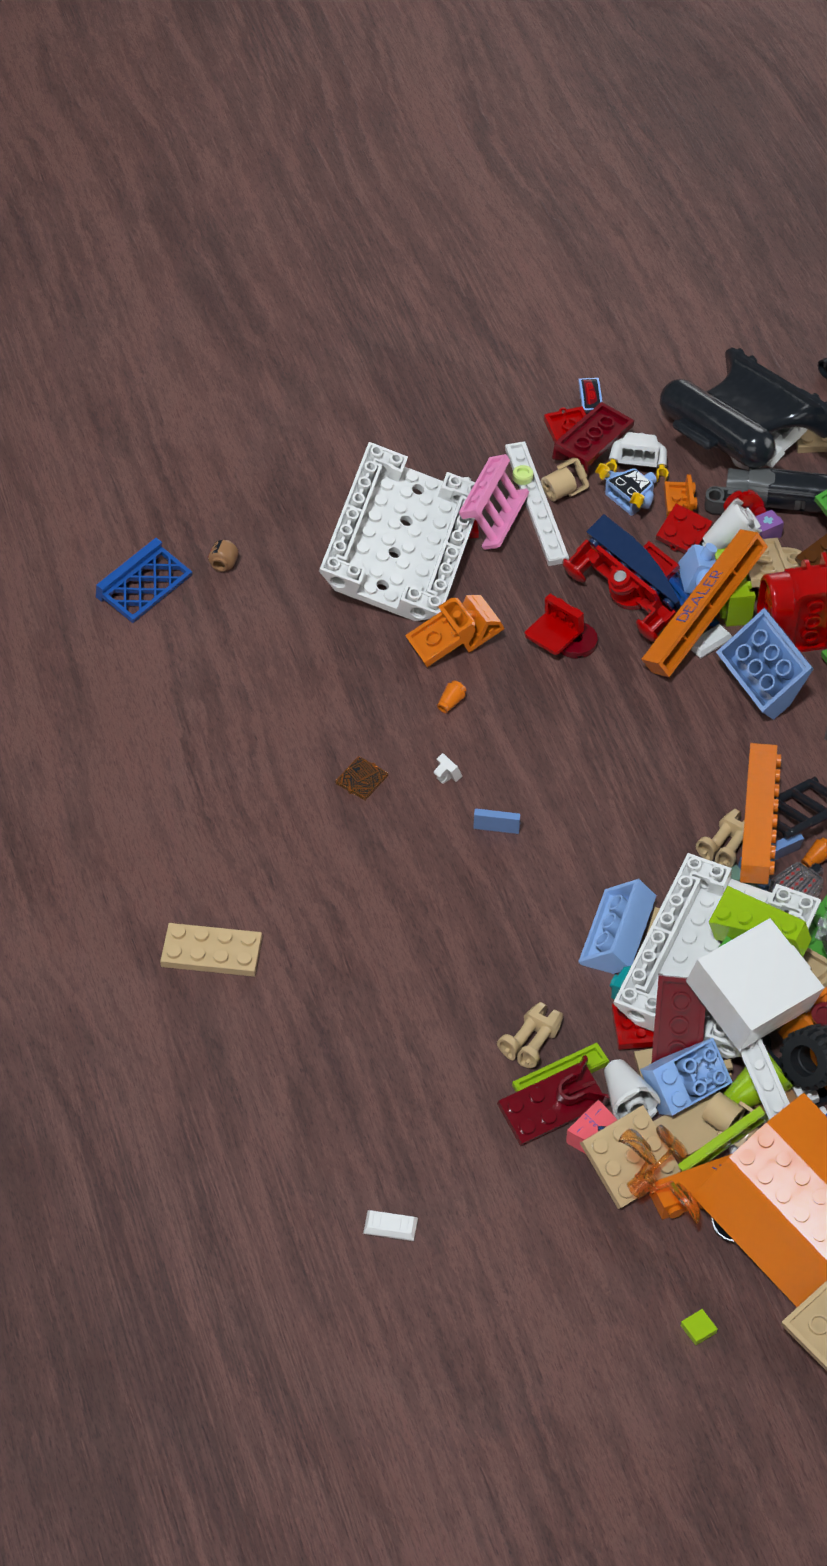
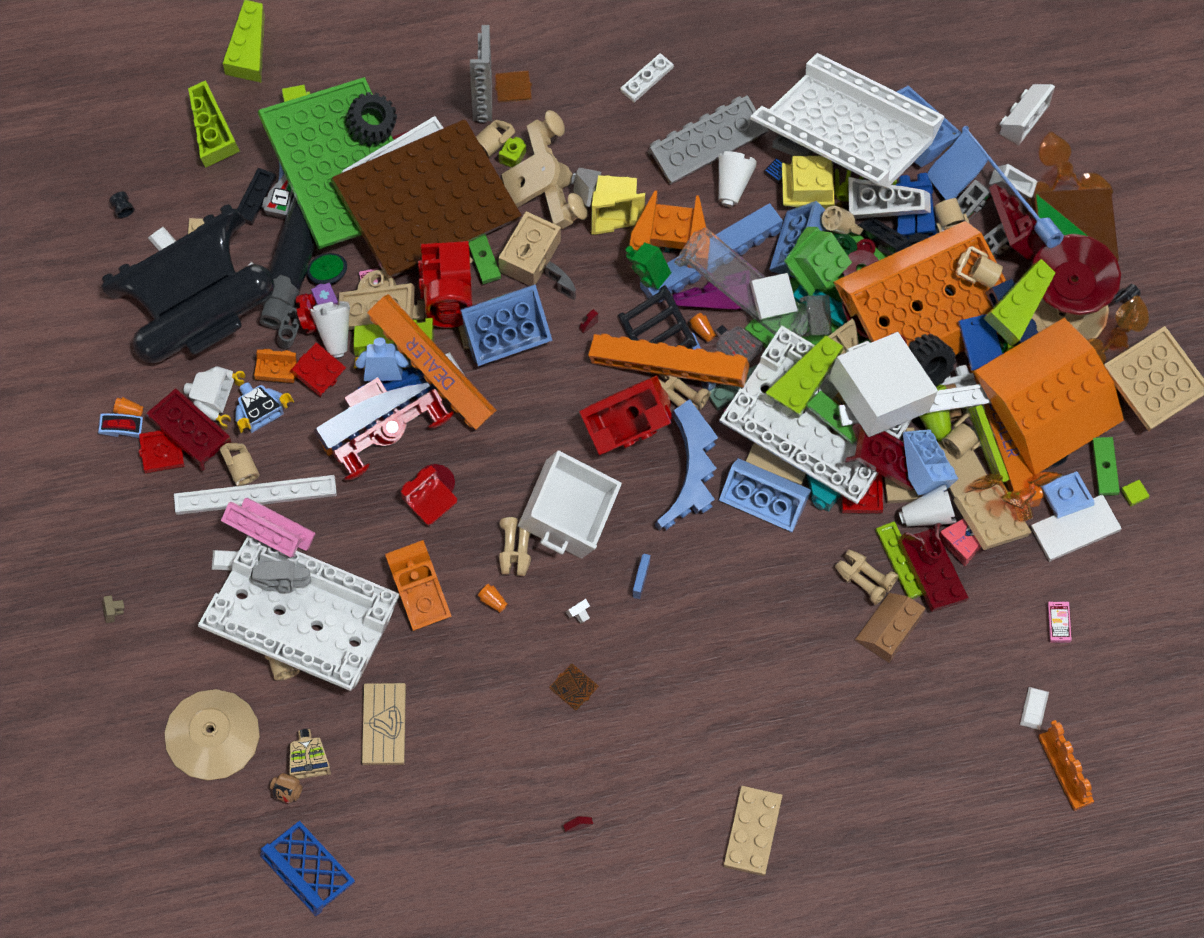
camera: 85 degrees left, 15 degrees up
yellowish green tile [513,465,533,485] -> none
none -> dark tan tile [102,595,124,623]
none -> orange cone [113,397,144,417]
none -> tan dish [164,689,260,781]
none -> light grey hinge [252,560,311,593]
none -> torso [290,729,331,779]
none -> green wheel [307,253,347,284]
none -> tan tile [362,683,406,765]
none -> tan piece [499,517,531,576]
none -> white container [518,450,622,559]
none -> dark red tile [563,816,594,832]
none -> dark red tile [579,309,598,334]
none -> red brick [579,375,672,455]
none -> medium blue arch [655,399,718,531]
none -> medium nougat slope [855,593,925,663]
none -> white tile [1031,495,1122,562]
none -> orange fence [1038,720,1094,811]
none -> light blue tile [1040,471,1095,519]
none -> tile [1048,602,1071,643]
none -> bright green tile [1092,437,1120,496]

